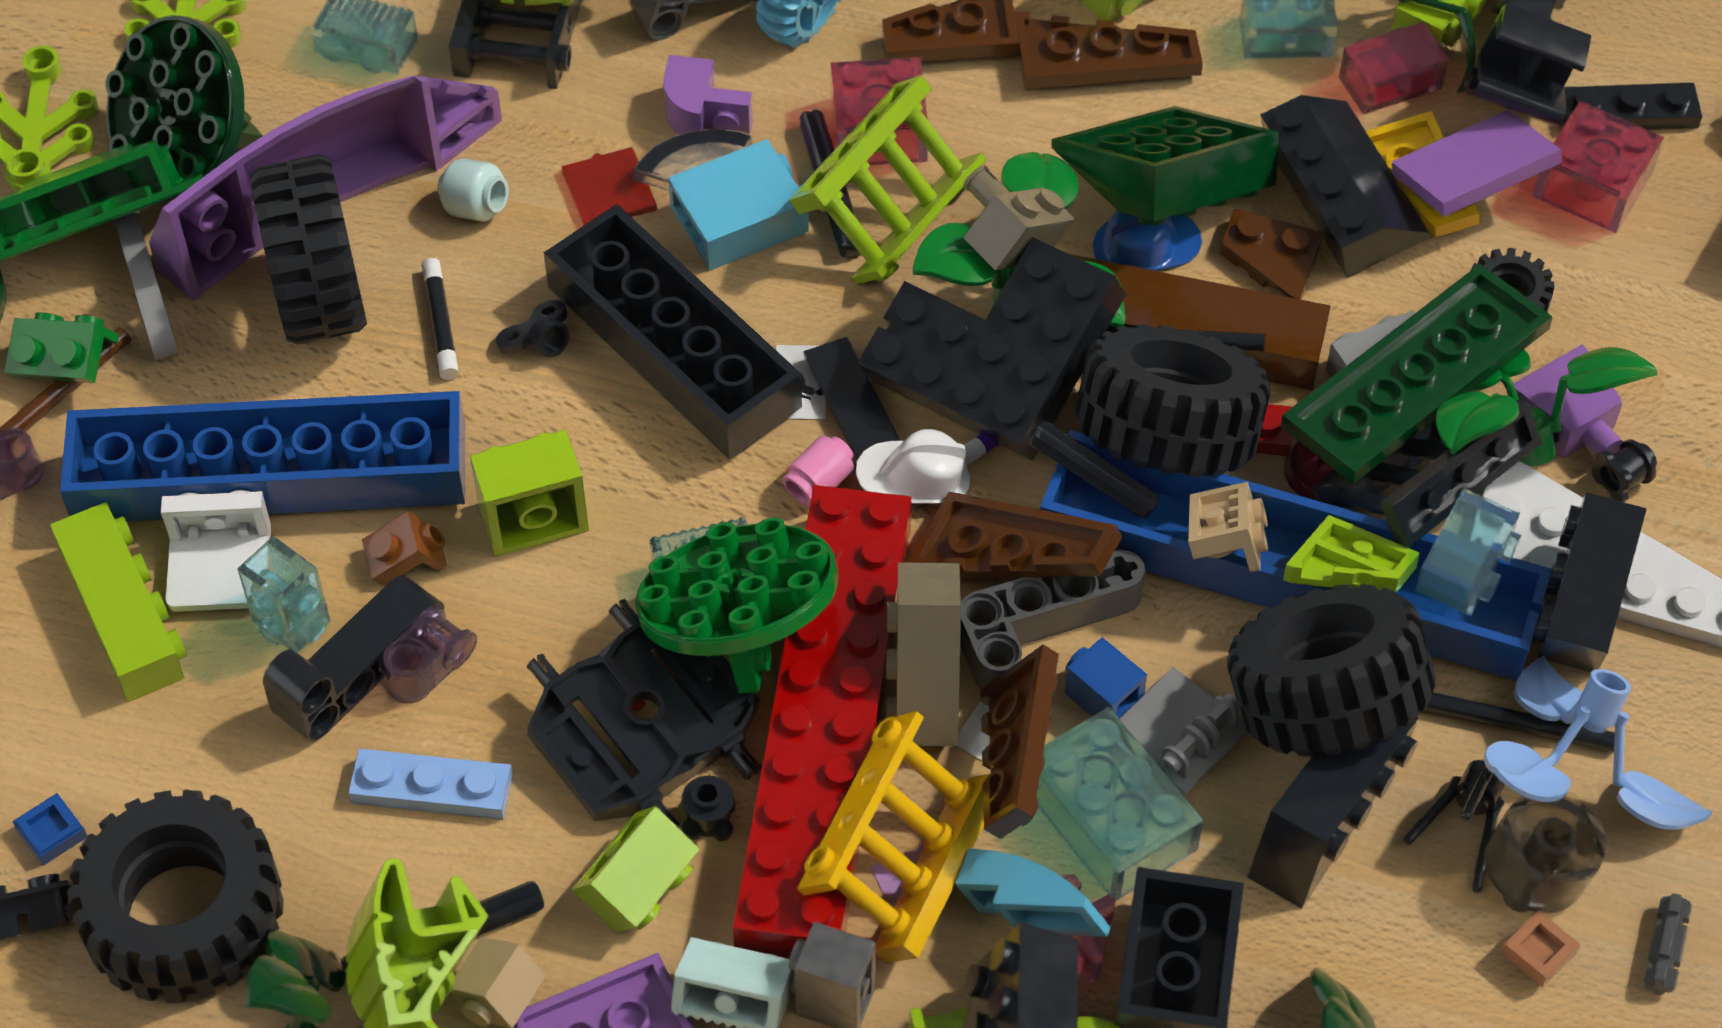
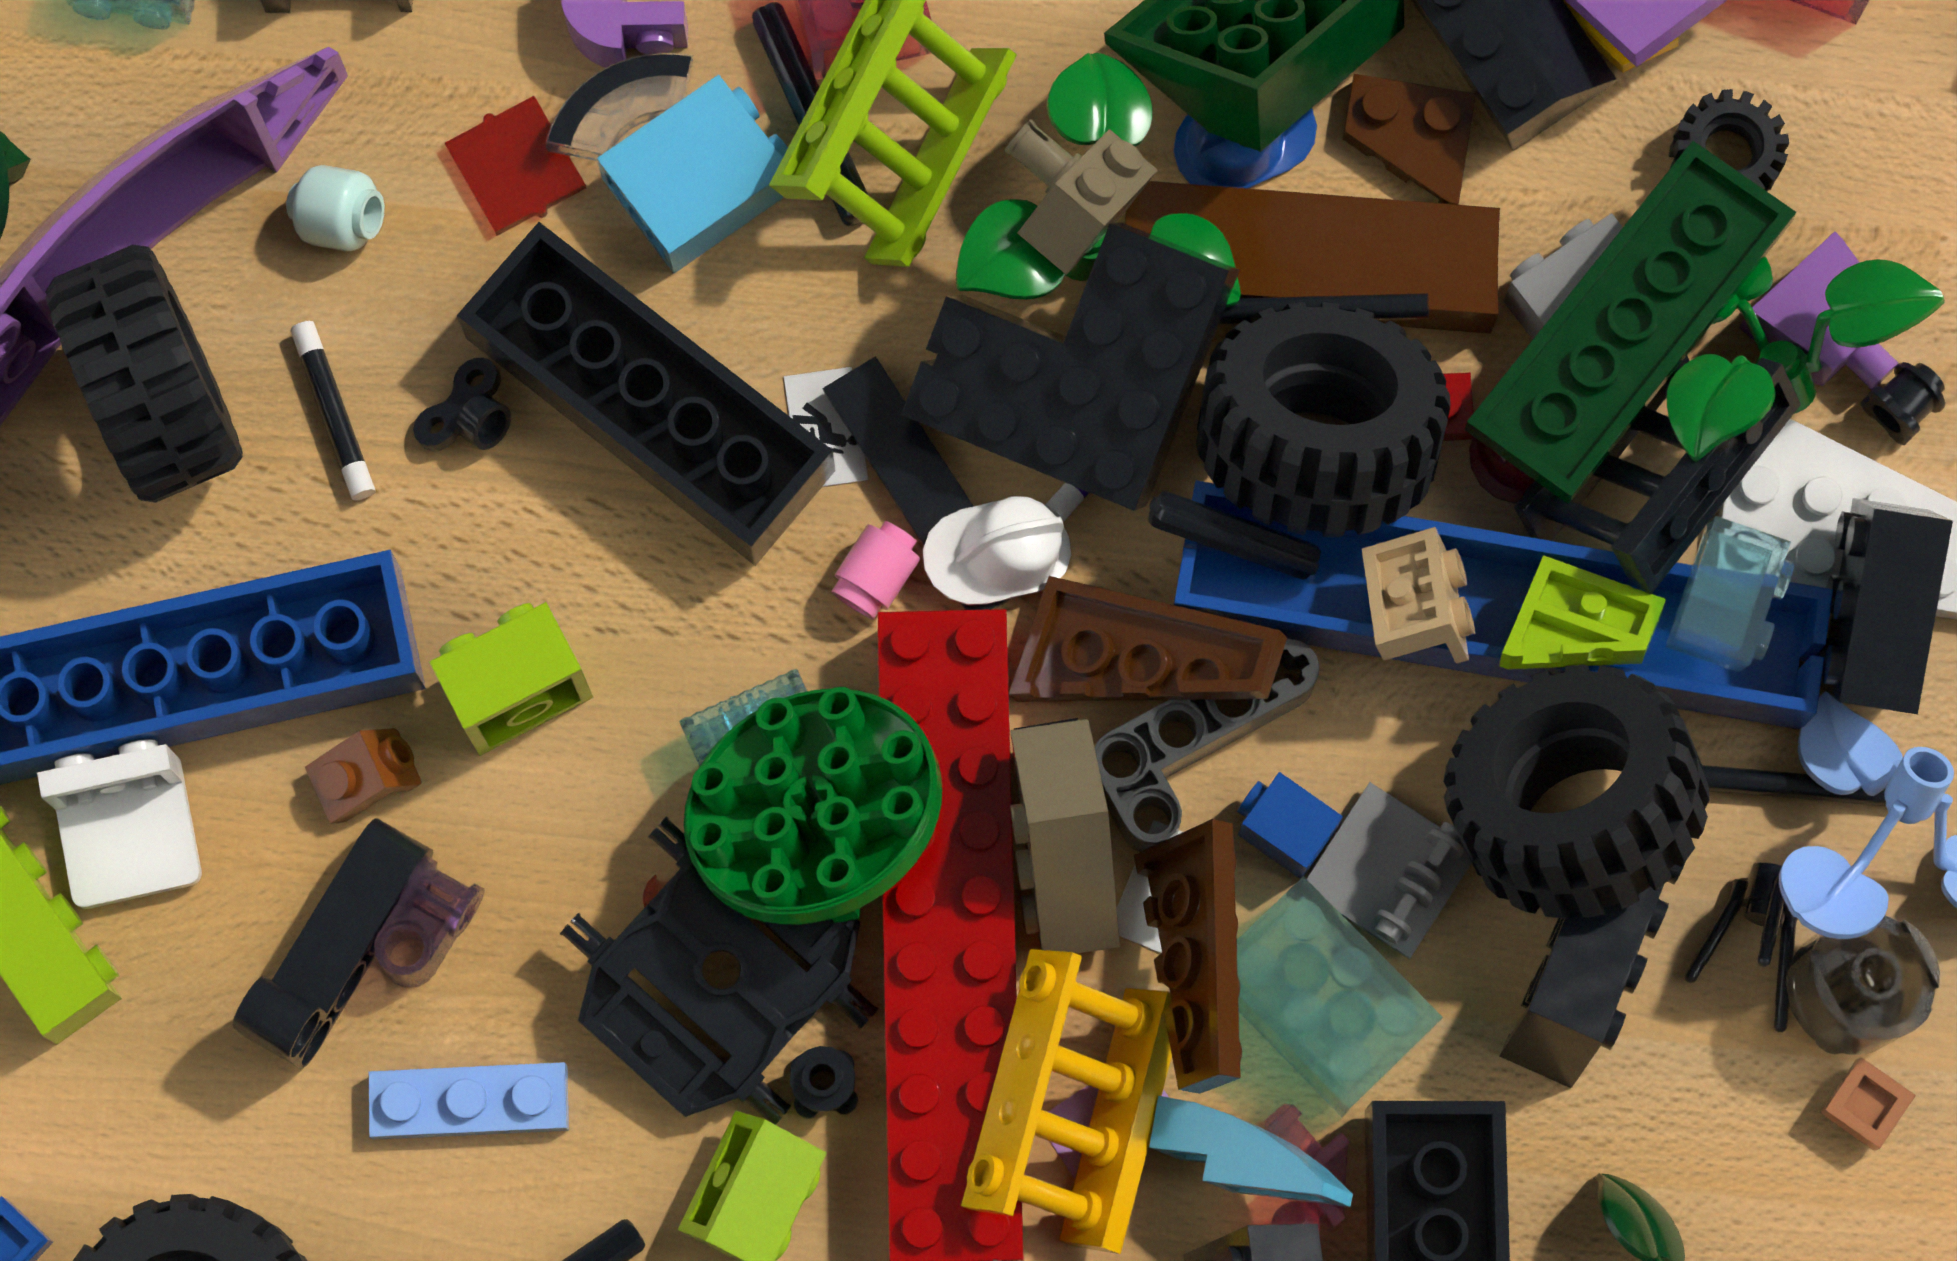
camera: 10 degrees left, 20 degrees up
clear light blue brick [237,536,331,653] -> none

